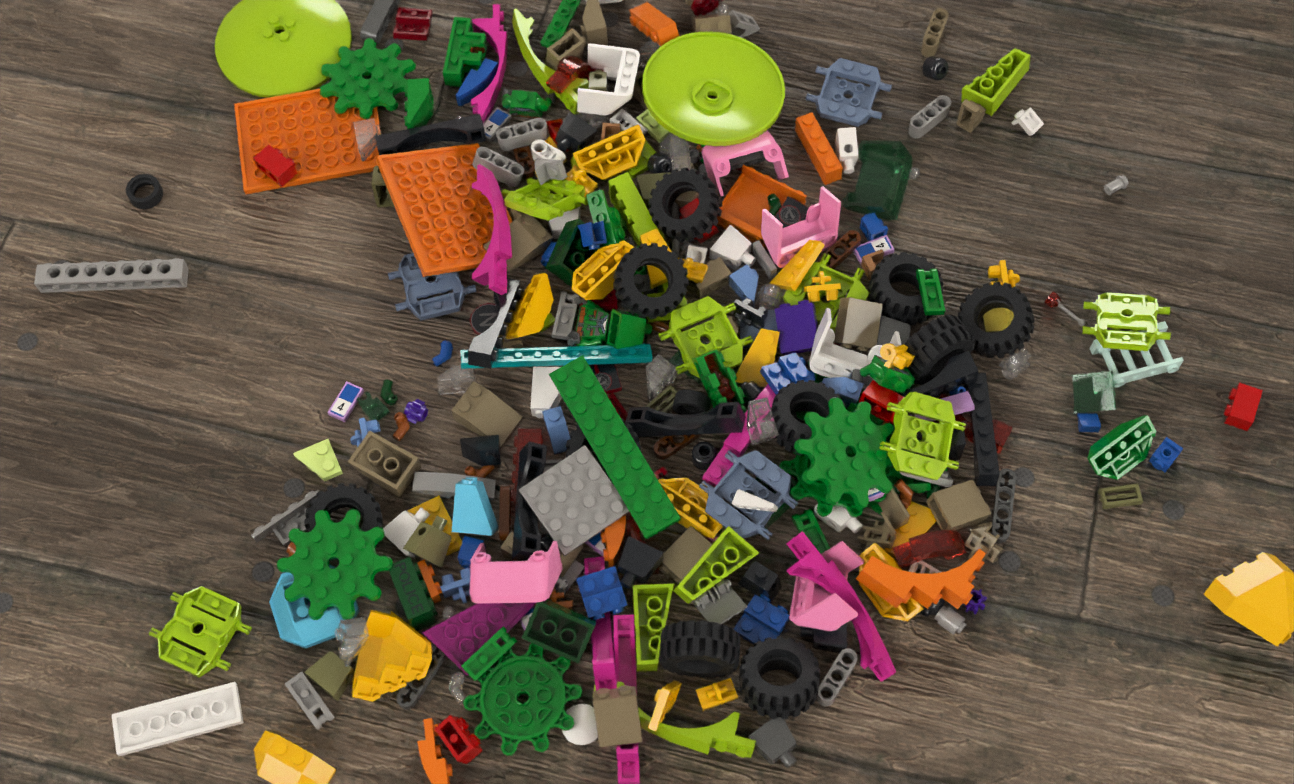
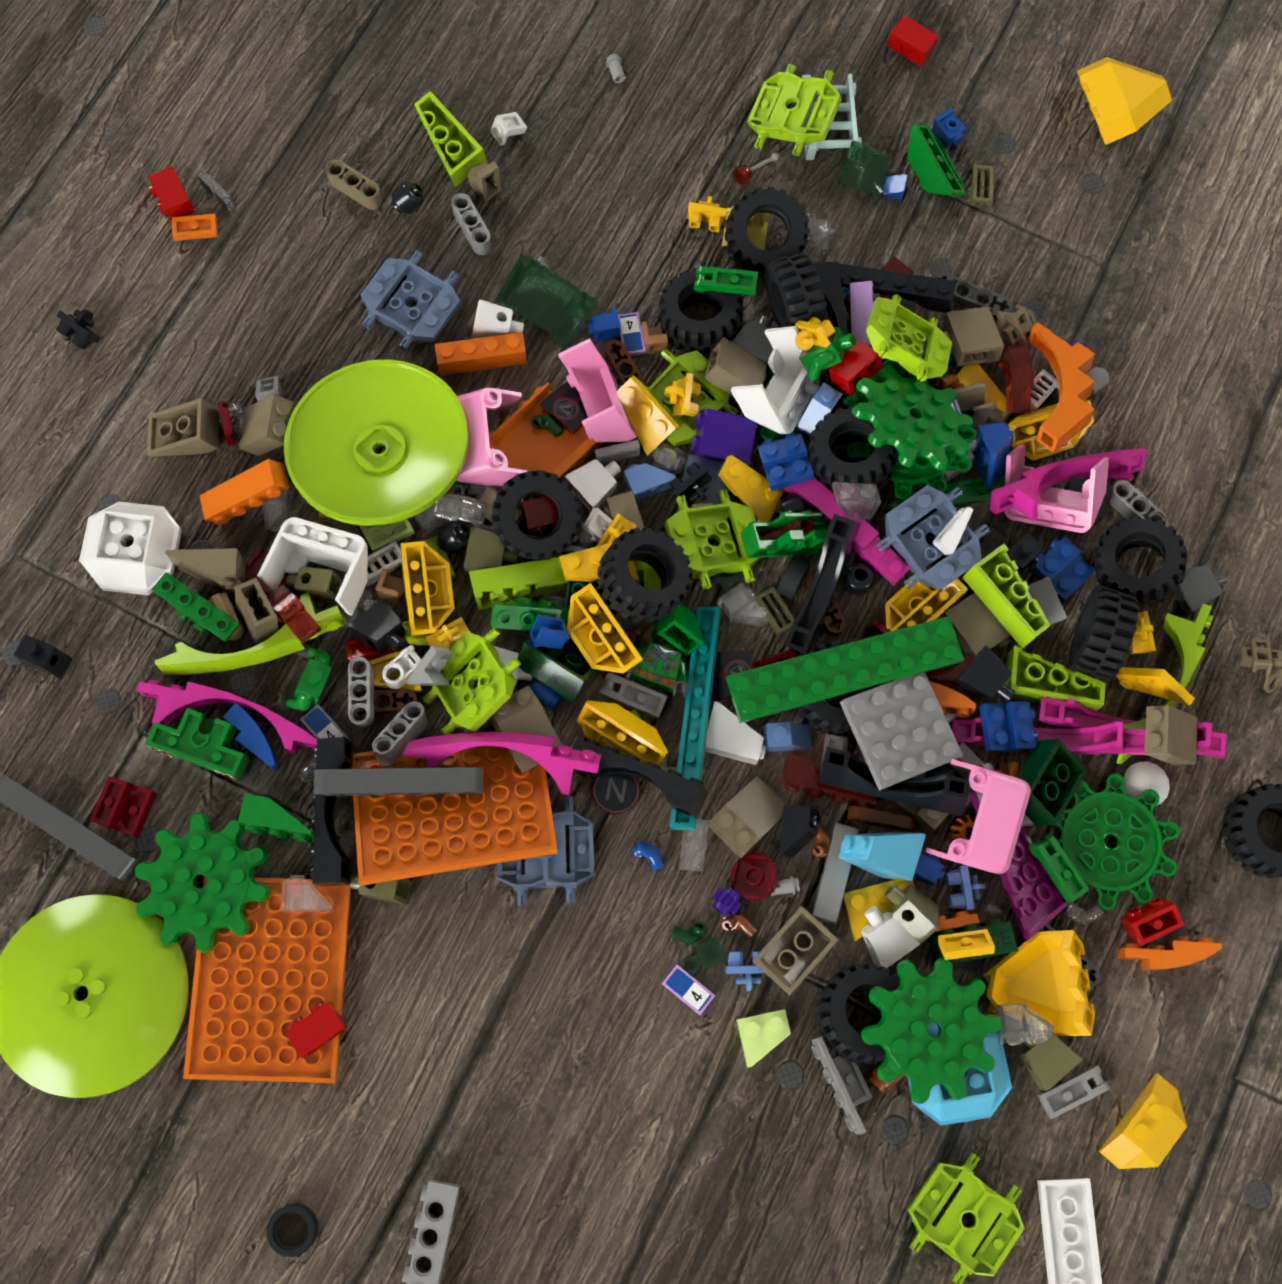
camera: 85 degrees left, 10 degrees up
none -> dark grey beam [314,767,484,796]
none -> dark red tile [730,853,779,901]
none -> light grey pin [771,876,800,896]
none -> yellow plate [938,929,995,960]
none -> blue slope [974,422,1014,489]

